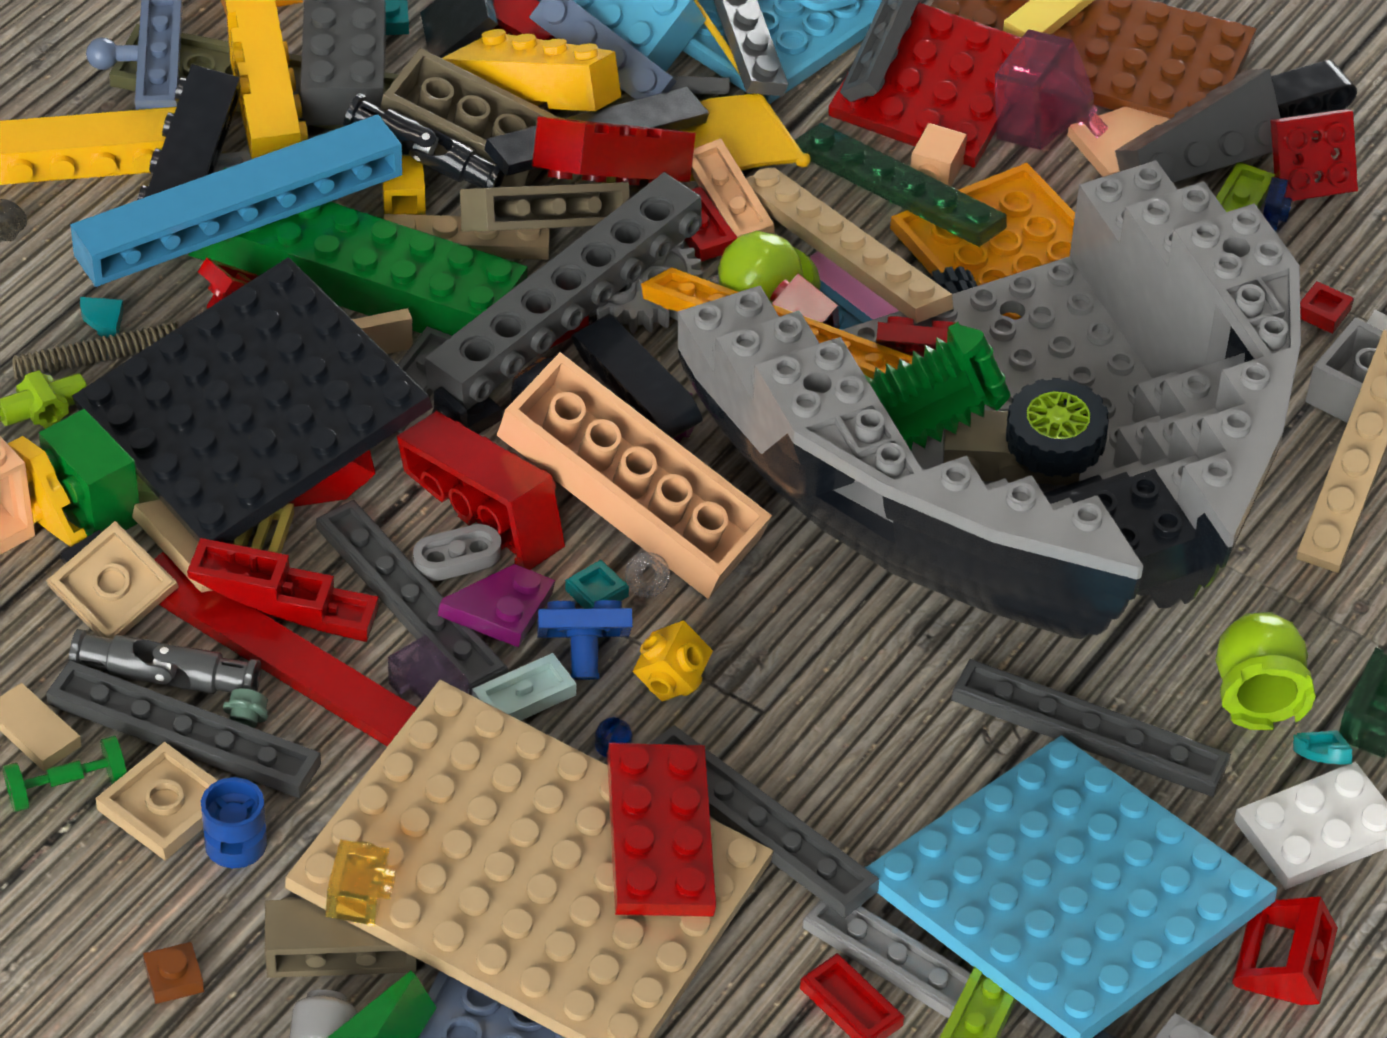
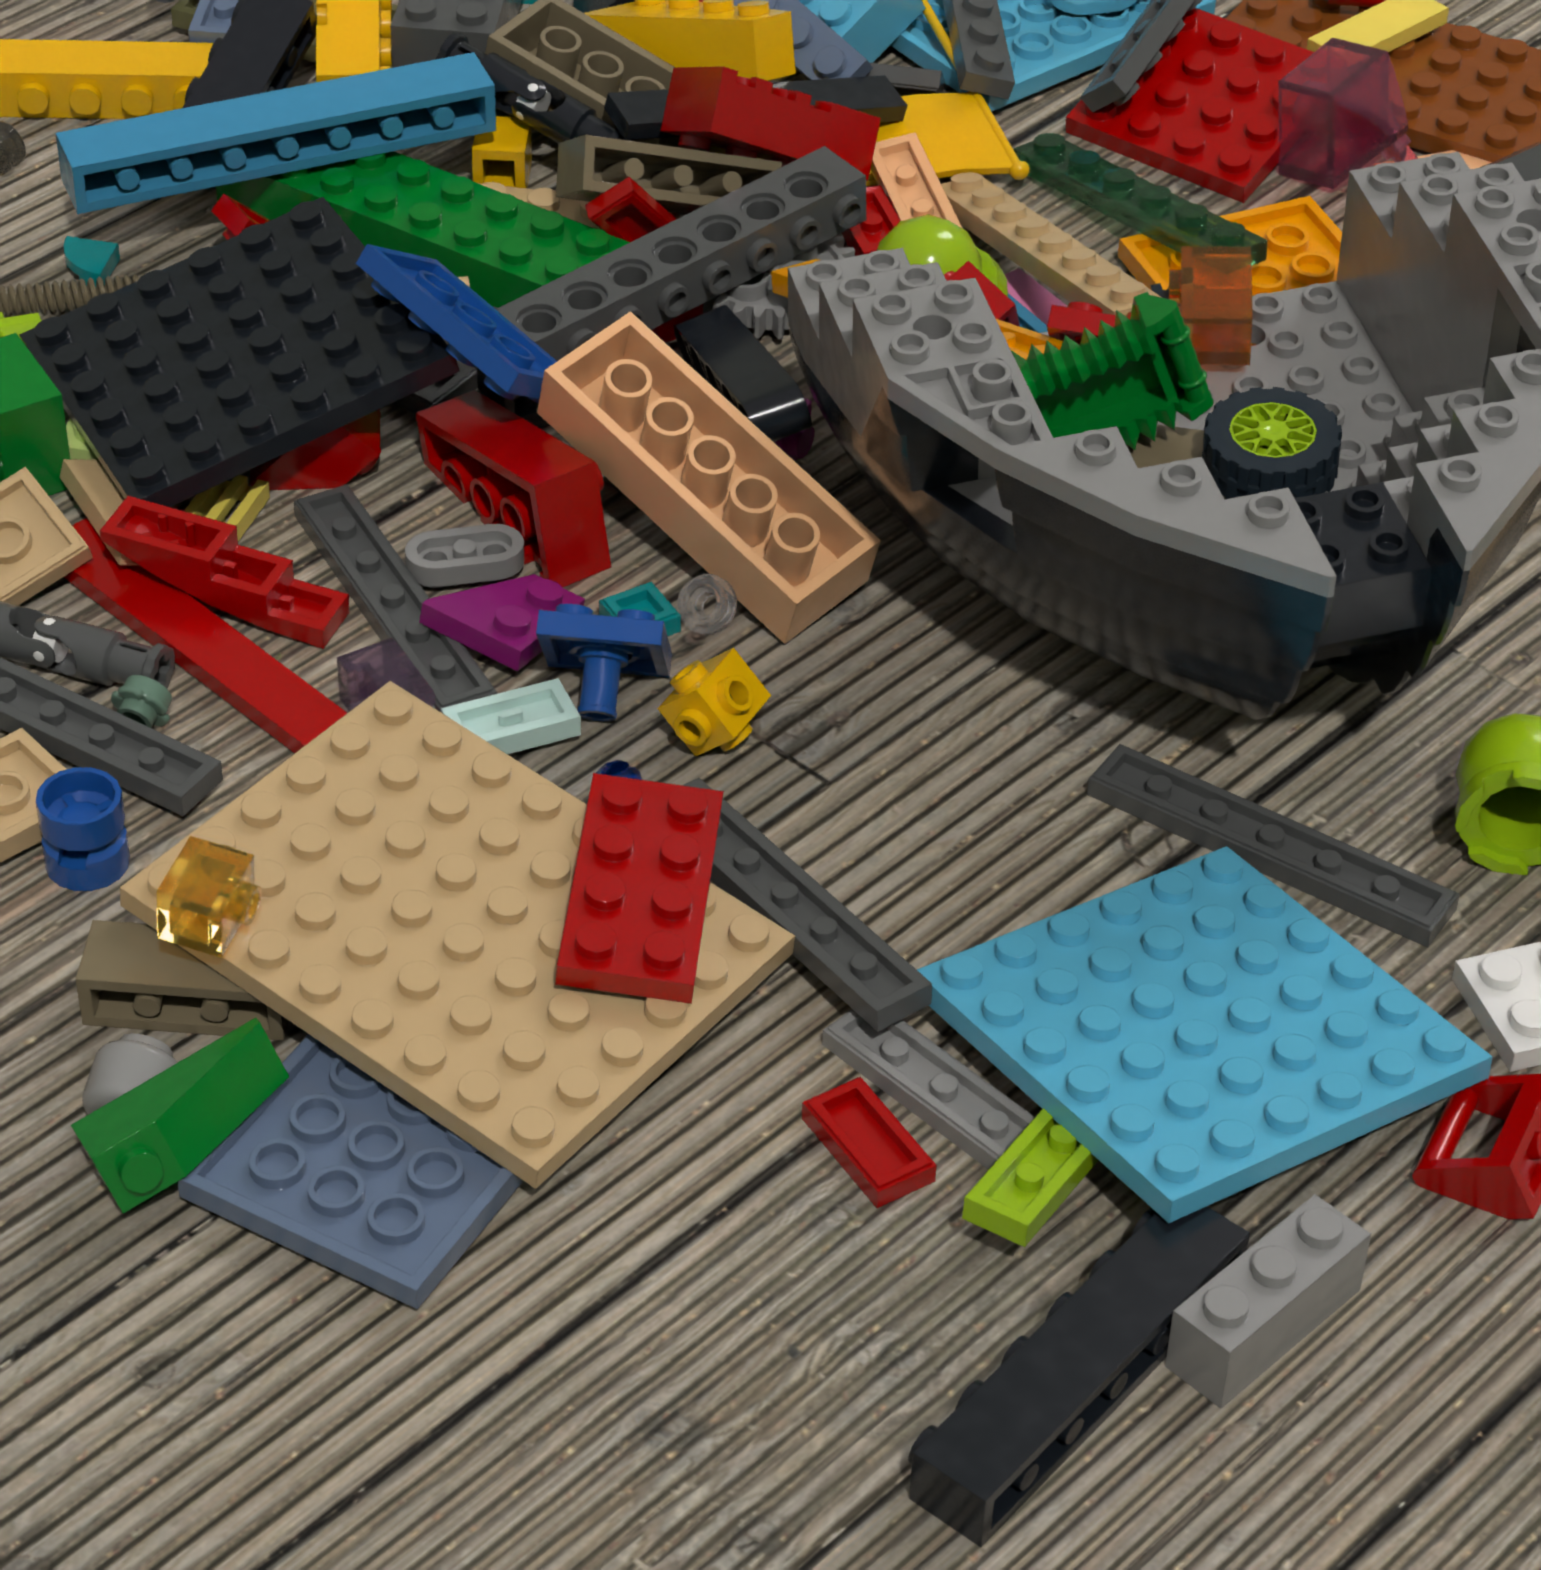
camera: 10 degrees right, 5 degrees down
light nougat brick [909,123,967,194] -> none
none -> blue plate [356,244,557,404]
none -> red tile [585,177,676,242]
none -> clear orange brick [1169,246,1253,365]

